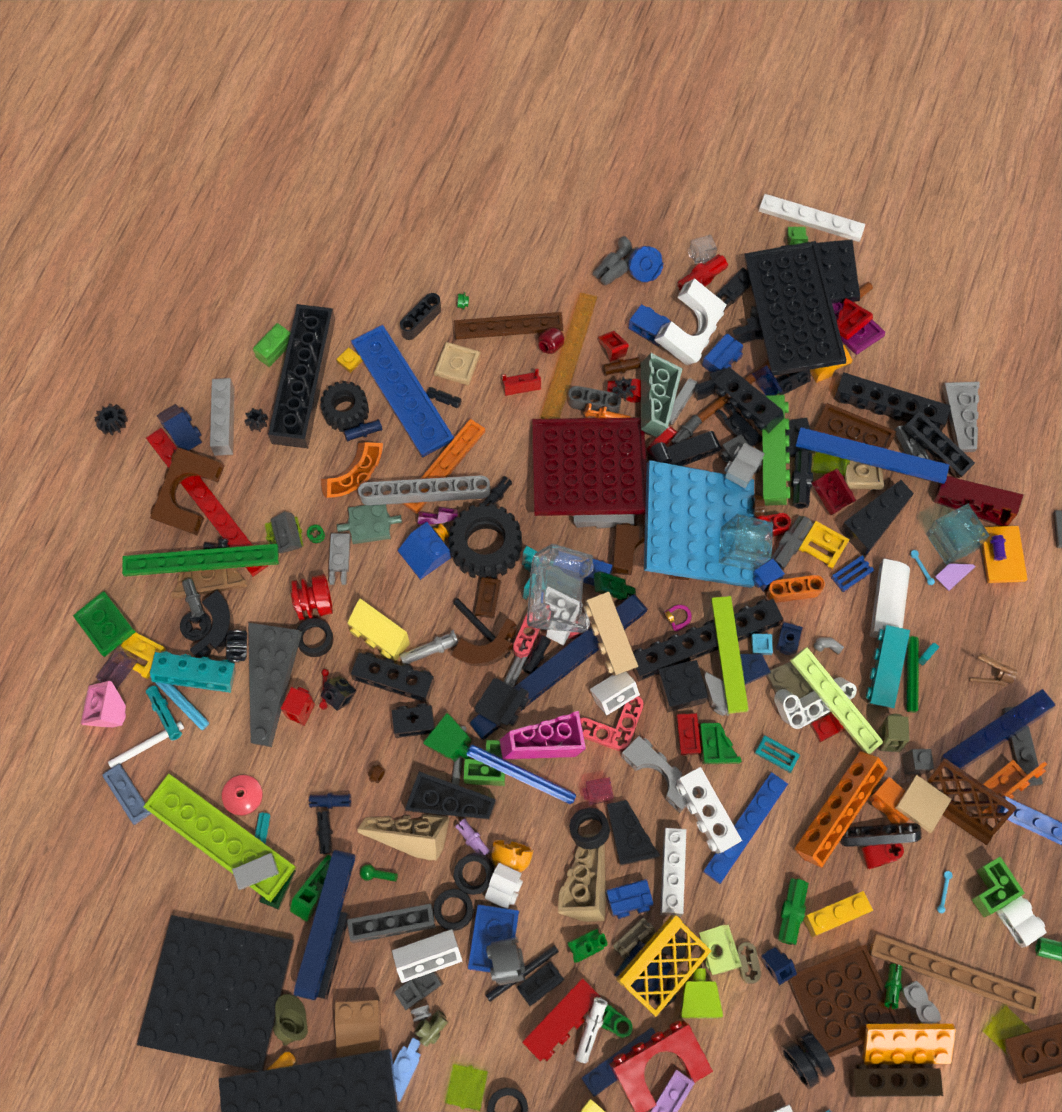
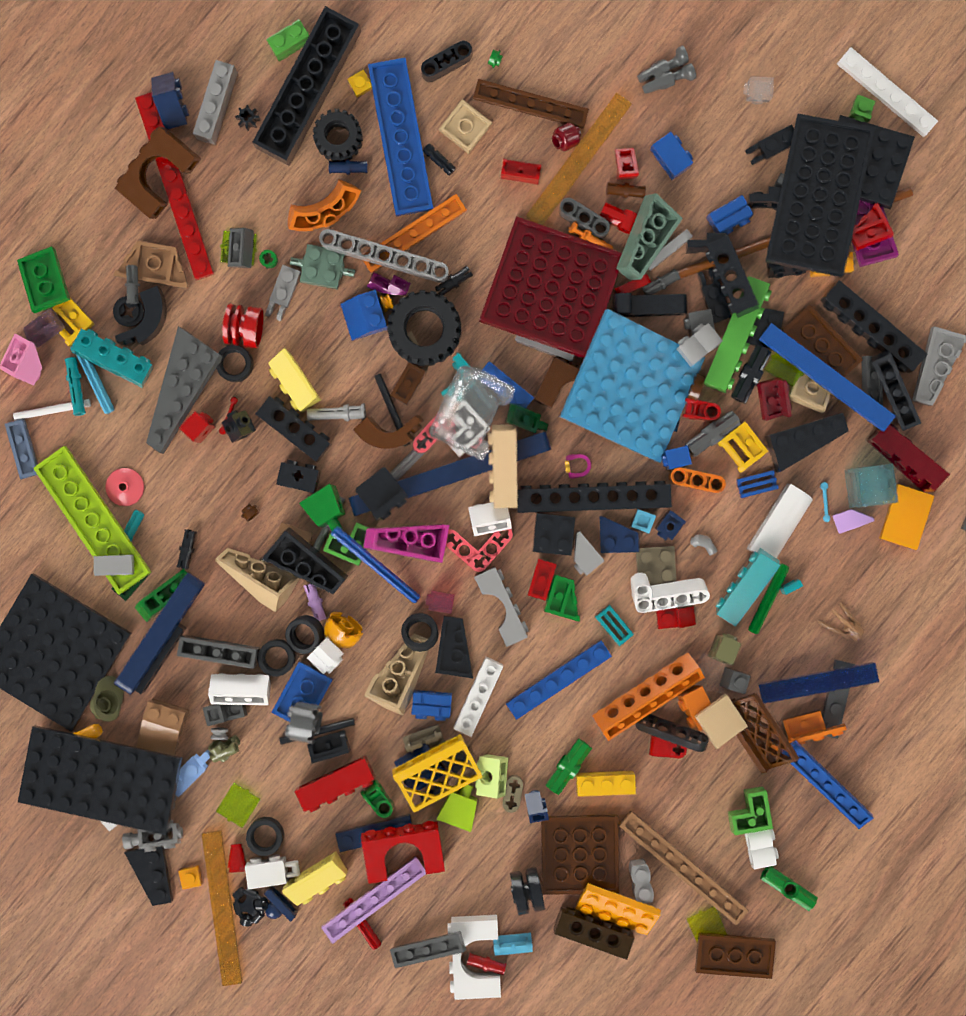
camera: 20 degrees right, 20 degrees up
black gear [94,403,128,436] -> none
green plate [122,544,279,577] -> none
black arm [203,538,229,550] -> none
black gear [226,629,247,662] -> none
dark blue pin [309,793,352,809] -> none
green bar [359,864,398,882] -> none
black pin [522,635,551,674] -> none
green hips [567,929,608,963] -> none
white pin [575,998,607,1063] -> none
black gear [613,376,636,401] -> none
blue tile [629,246,663,282] -> none
white arch [654,279,726,366] -> none
white brick [676,767,742,854] -> none
red piece [677,254,728,291] -> none
lime tile [711,596,749,714] -> none
clear light blue brick [719,514,773,571] -> none
clear blue piece [753,365,783,396] -> none
yellowish green plate [790,648,883,754] -> none
green pin [884,964,903,1009] -> none
medium azure hinge [937,871,953,914] -> none
dark purple pin [990,535,1007,561] -> none

